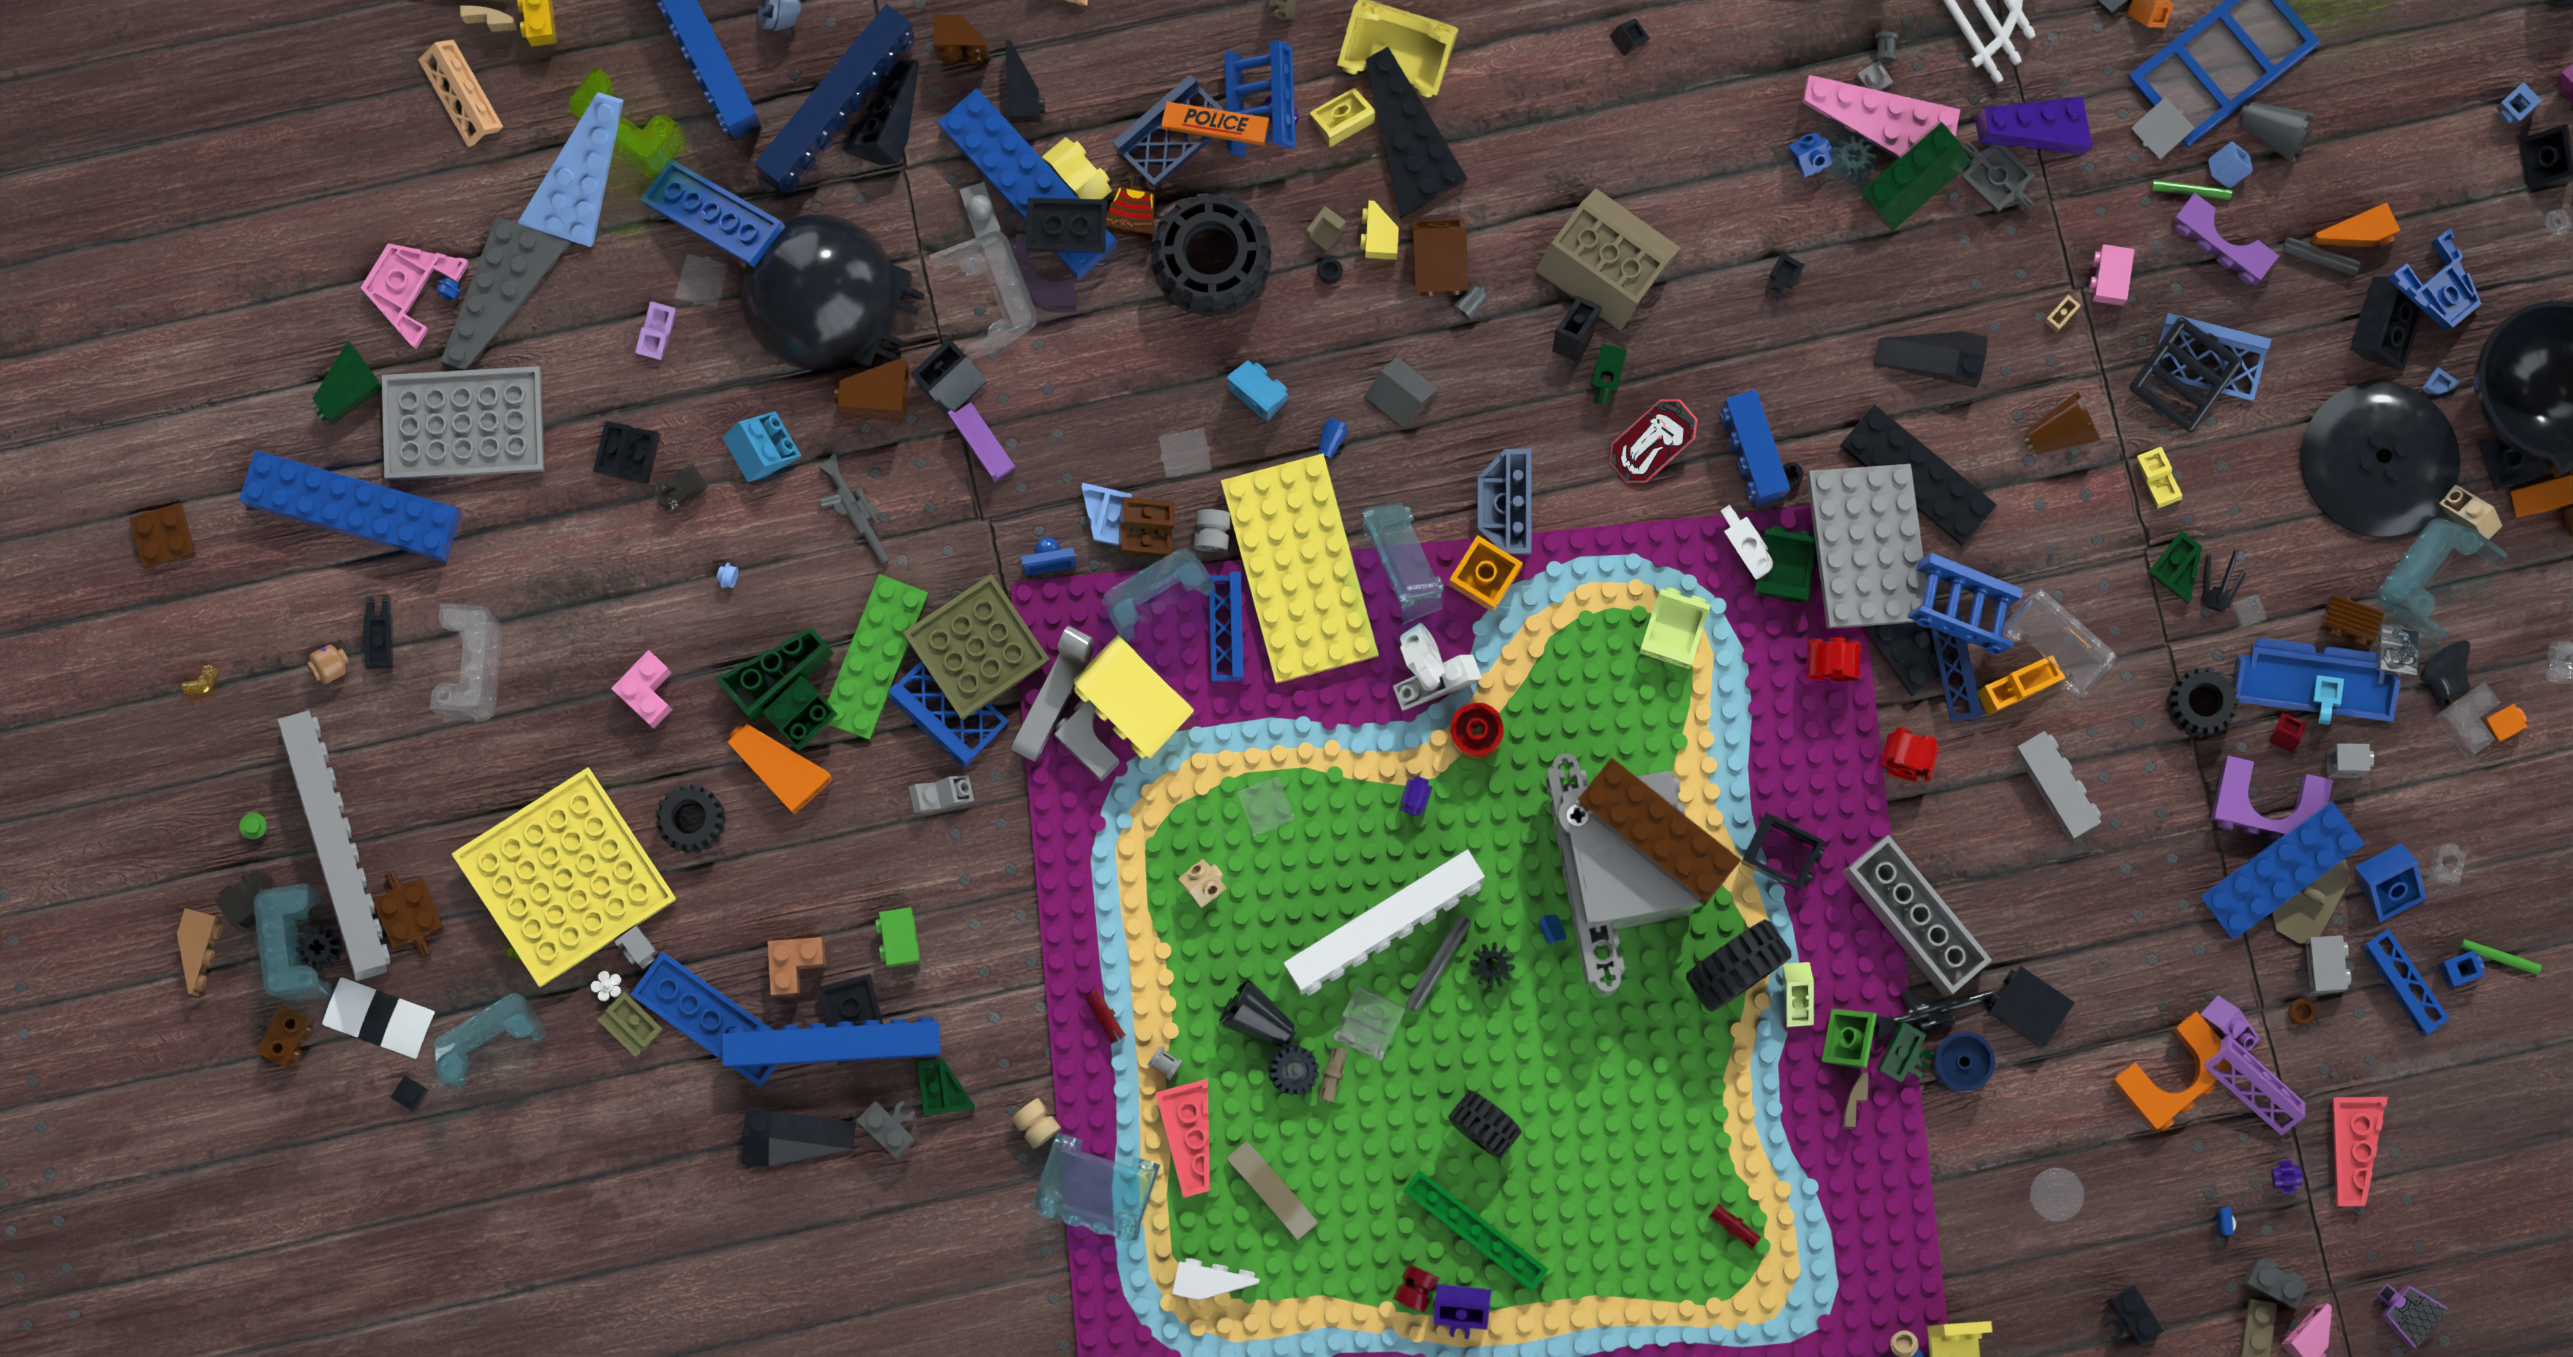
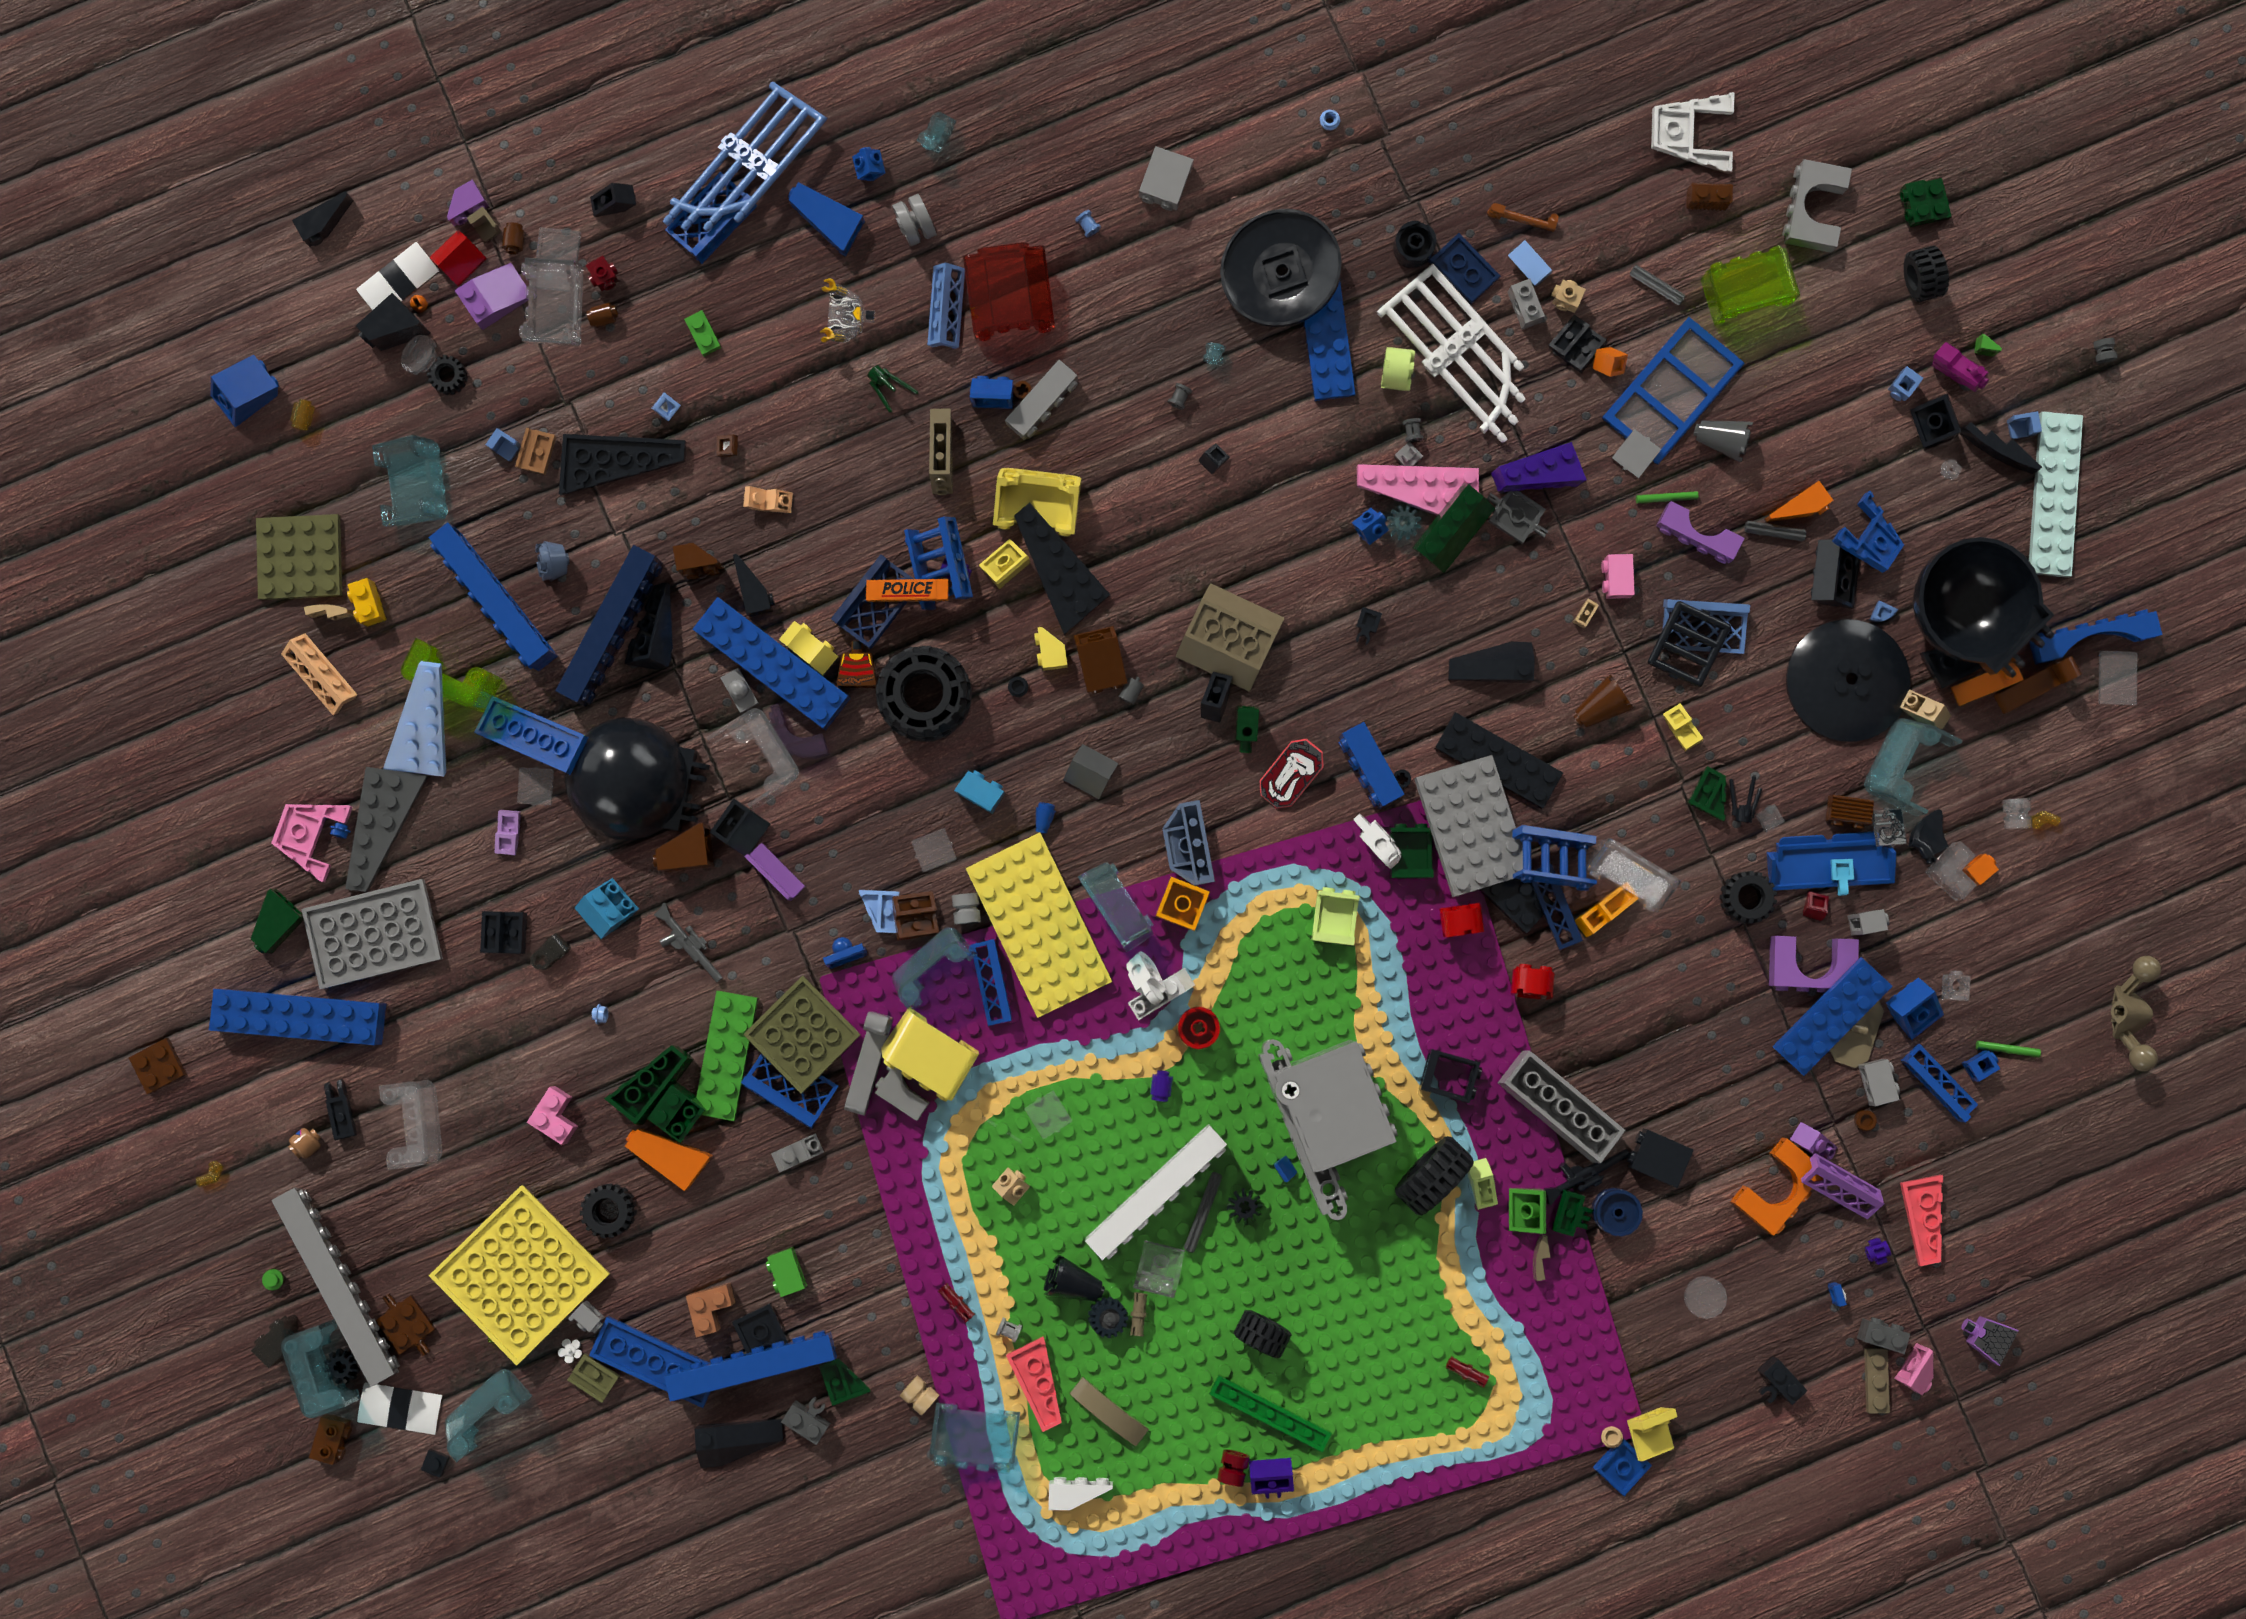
camera: 10 degrees left, 5 degrees up
medium nougat slope [177,908,223,997] -> none
black plate [1026,198,1107,253] -> none
dark tan panel [1306,206,1346,251] -> none
reddish brown brick [1576,757,1741,906] -> none
light grey brick [2014,731,2101,841] -> none
medium blue panel [2208,141,2253,189] -> none

